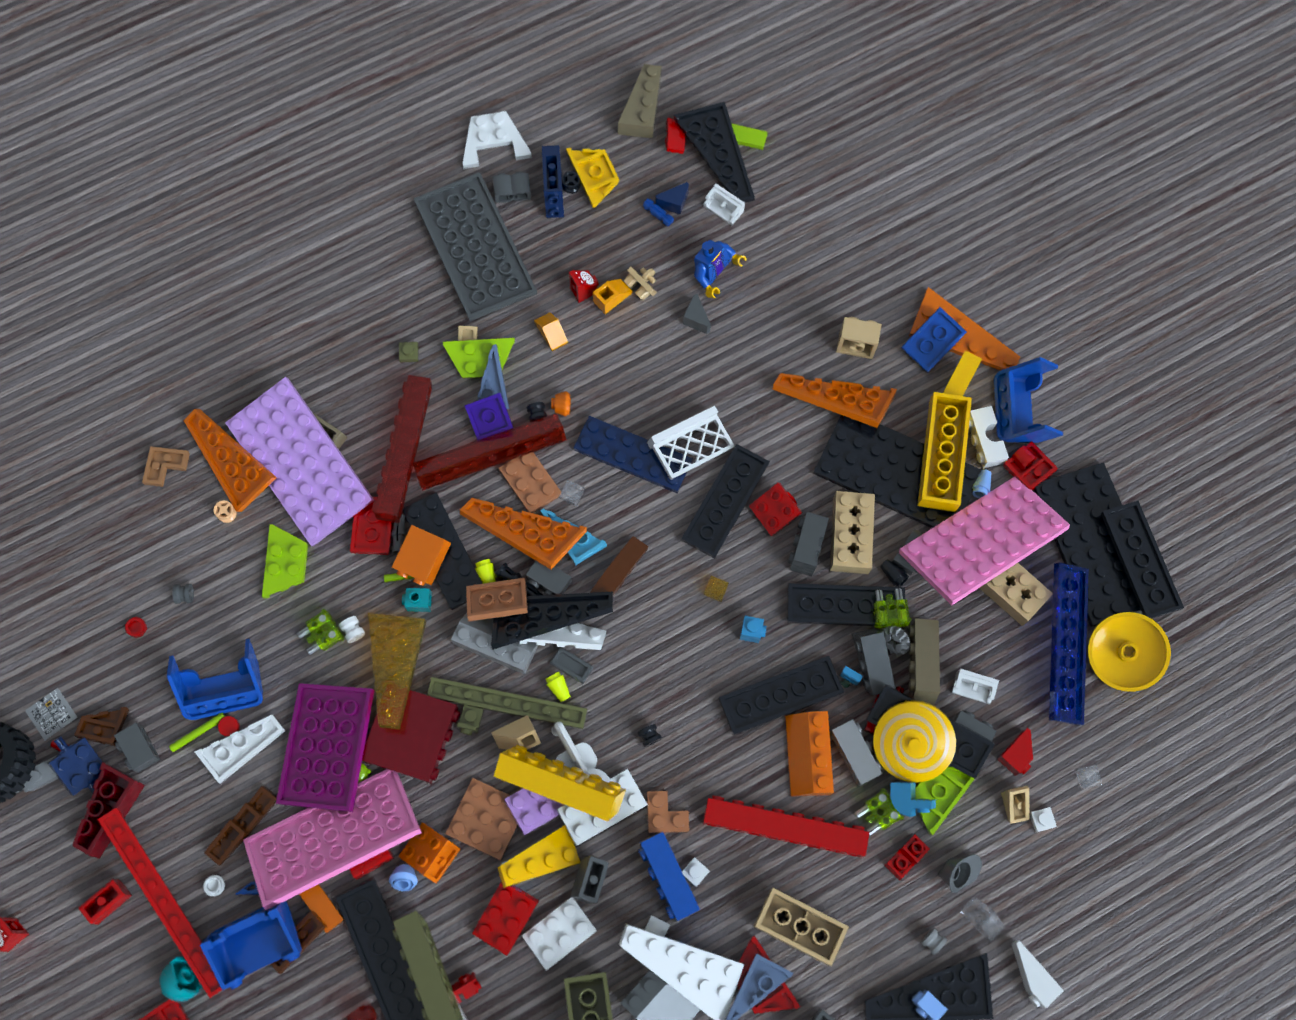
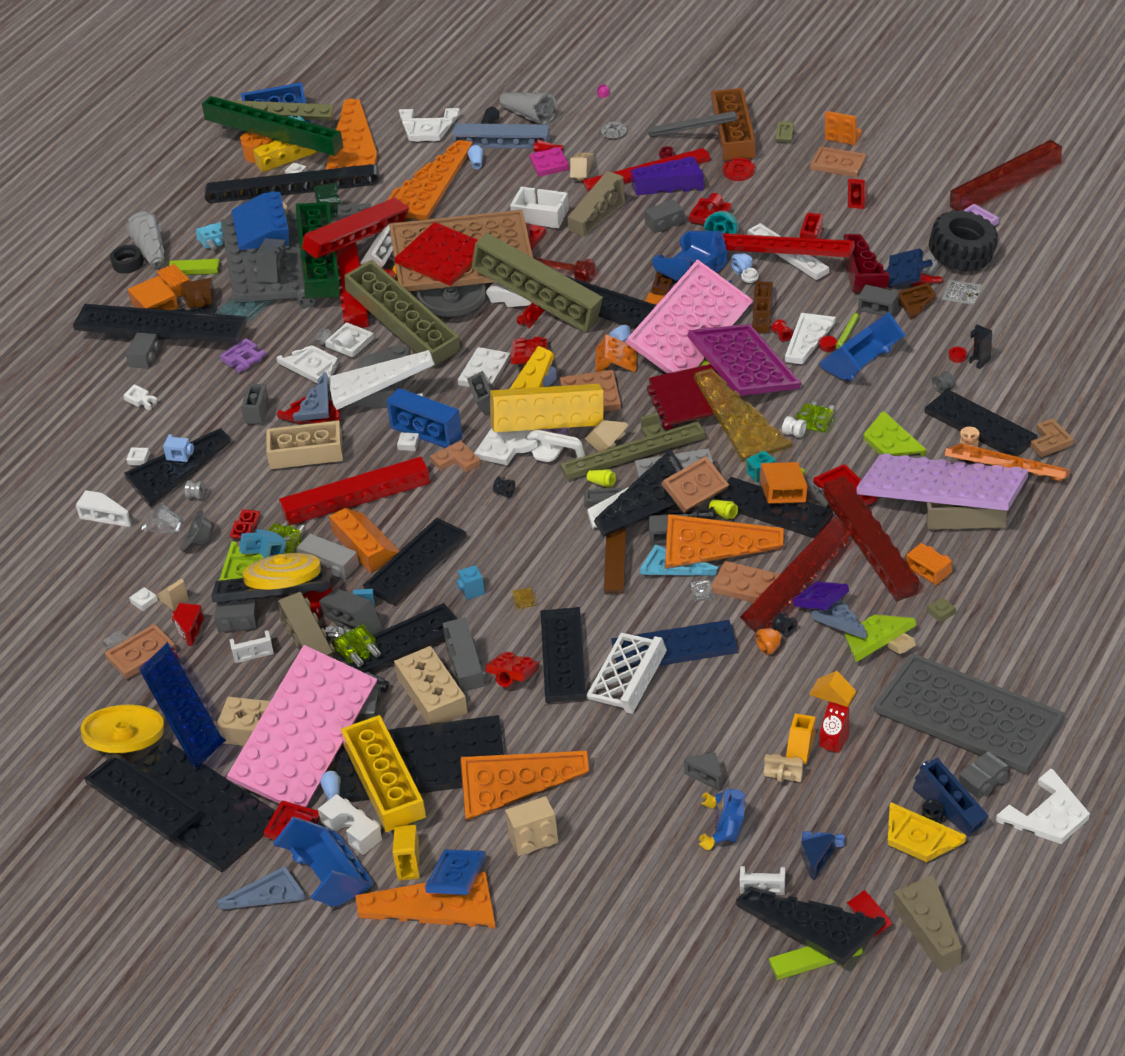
camera: 155 degrees right, 30 degrees down
none -> nougat plate [104,624,177,679]
none -> sand blue wing [217,866,305,910]
none -> light blue cone [731,253,753,275]
none -> white plate [748,223,829,280]
none -> red bush [771,319,793,342]
none -> orange brick [906,543,952,585]
none -> black plate [924,389,1037,457]
none -> black hinge [969,324,992,369]

